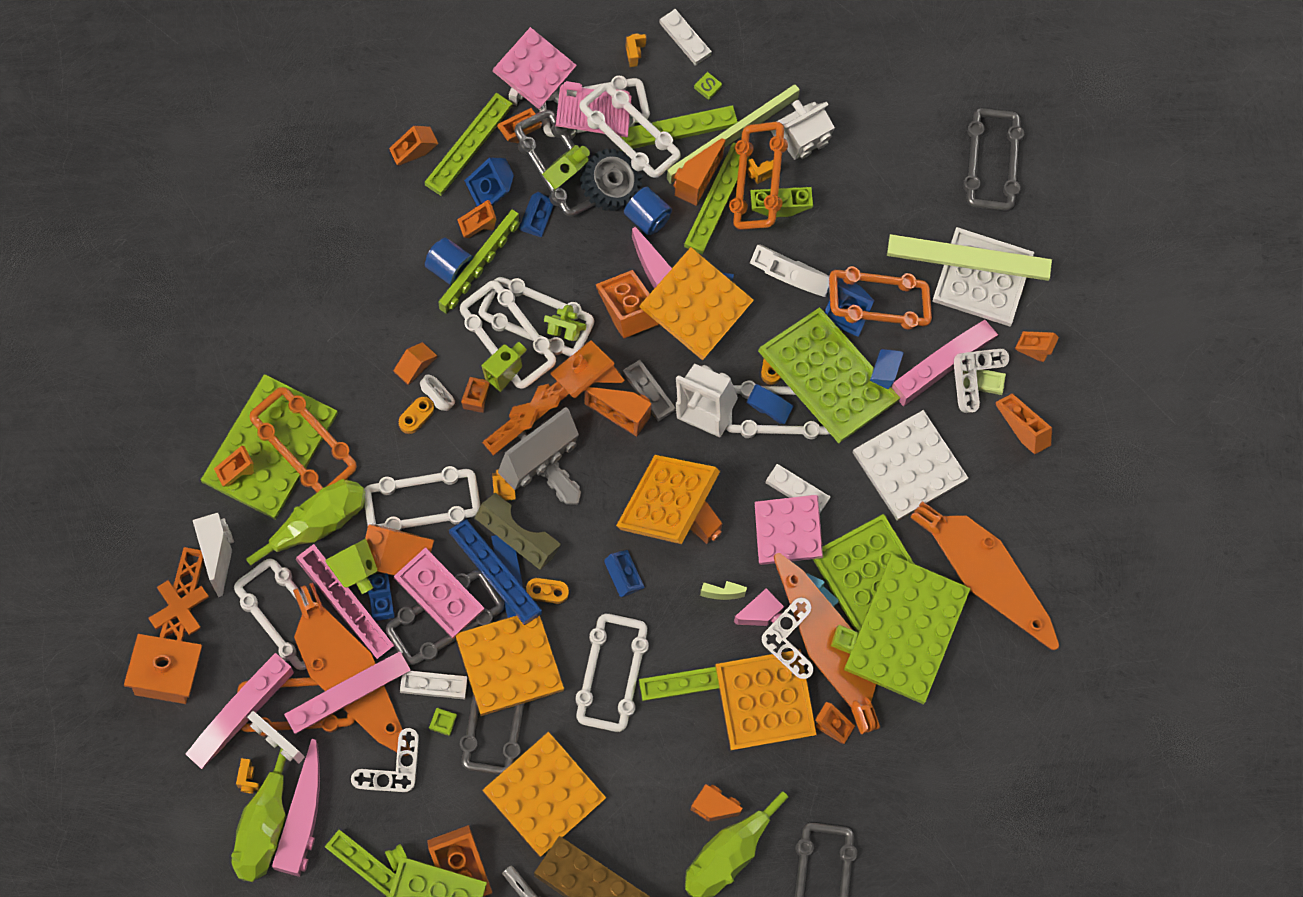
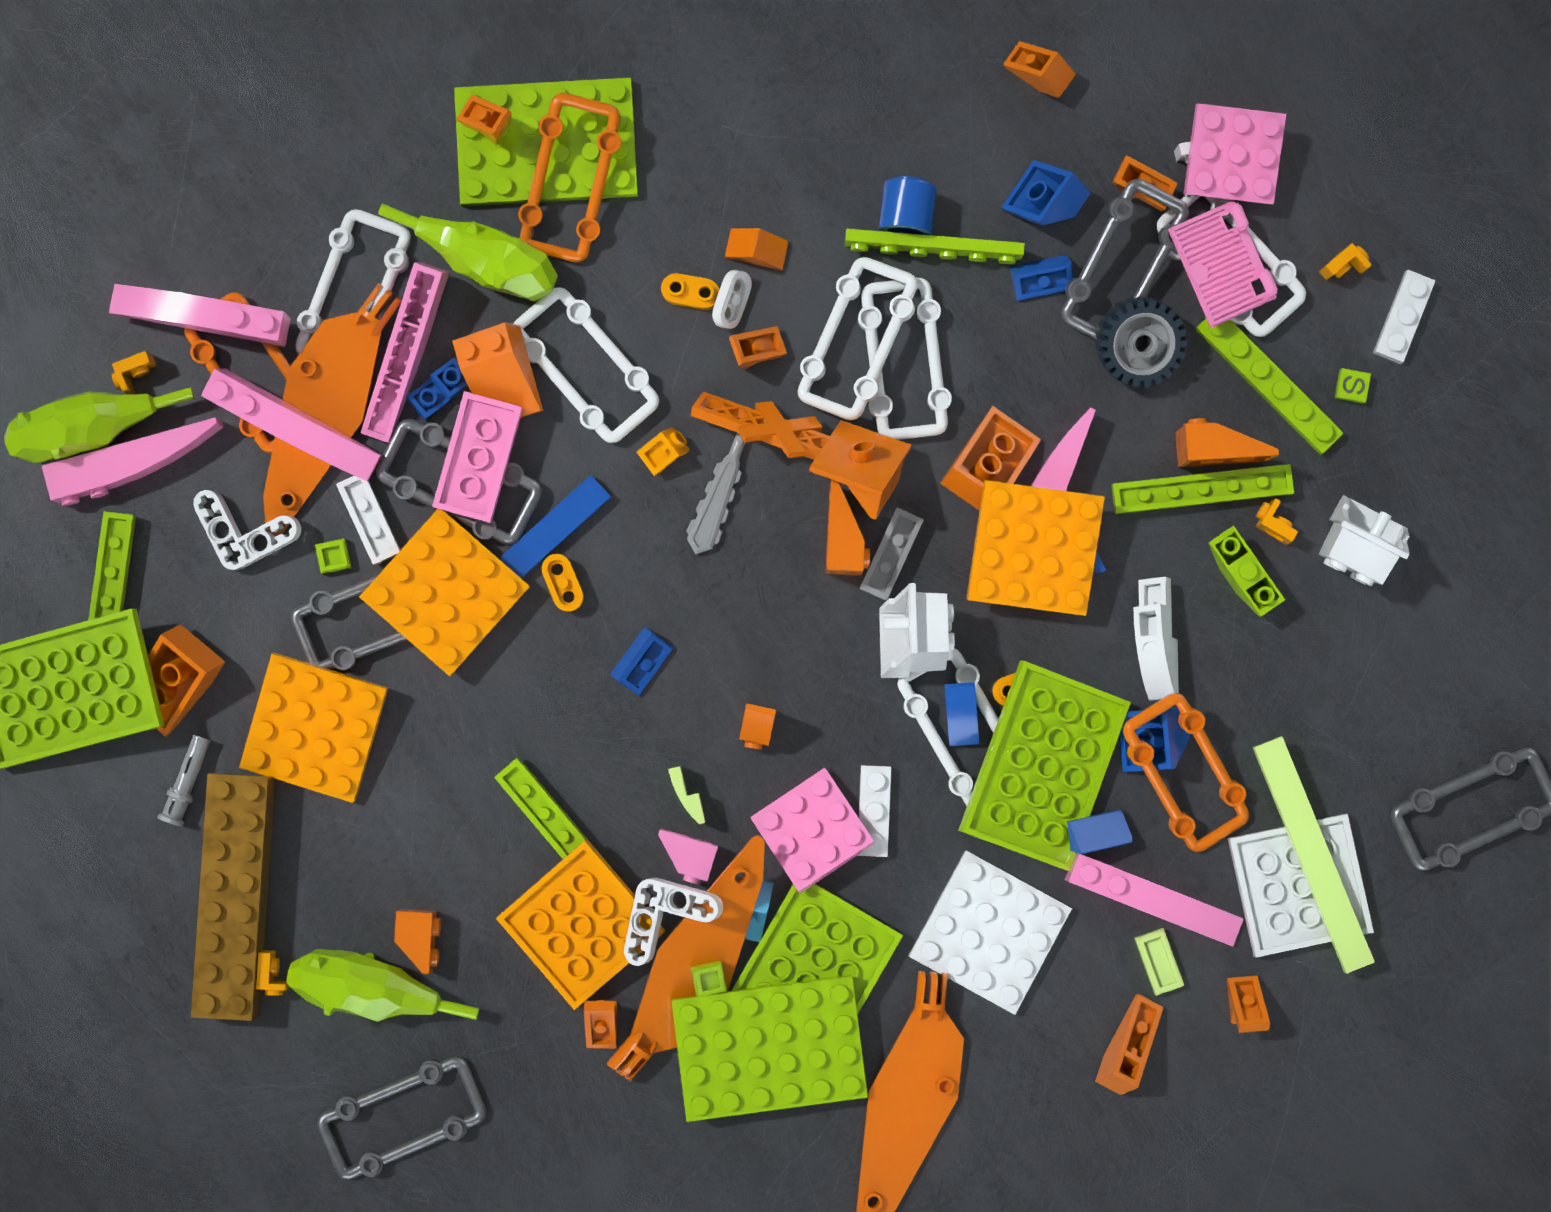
camera: 65 degrees right, 15 degrees up
orange piece [124,547,209,704] -> none
white slope [193,513,234,597] -> none
white plate [247,711,305,763] -> none
lime torso [325,538,377,594] -> none
lime wheel [385,844,407,872] -> none
lime plate [424,93,513,196] -> none
blue tile [449,519,542,625] -> none
orange slope [457,200,496,238] -> none
olive arch [475,493,561,570] -> none
lime torso [481,342,527,392] -> none
light grey slope [498,407,579,490] -> none
lime torso [542,145,590,189] -> none
lime hips [544,305,587,341] -> none
white bar [576,614,649,732] -> none
white bar [579,83,681,178] -> none
light orange plate [616,455,720,544] -> none
blue piece [624,187,672,235] -> none
yellowish green tile [666,85,800,184] -> none
orange bar [729,122,788,230] -> none
white beam [954,349,1009,413] -> none

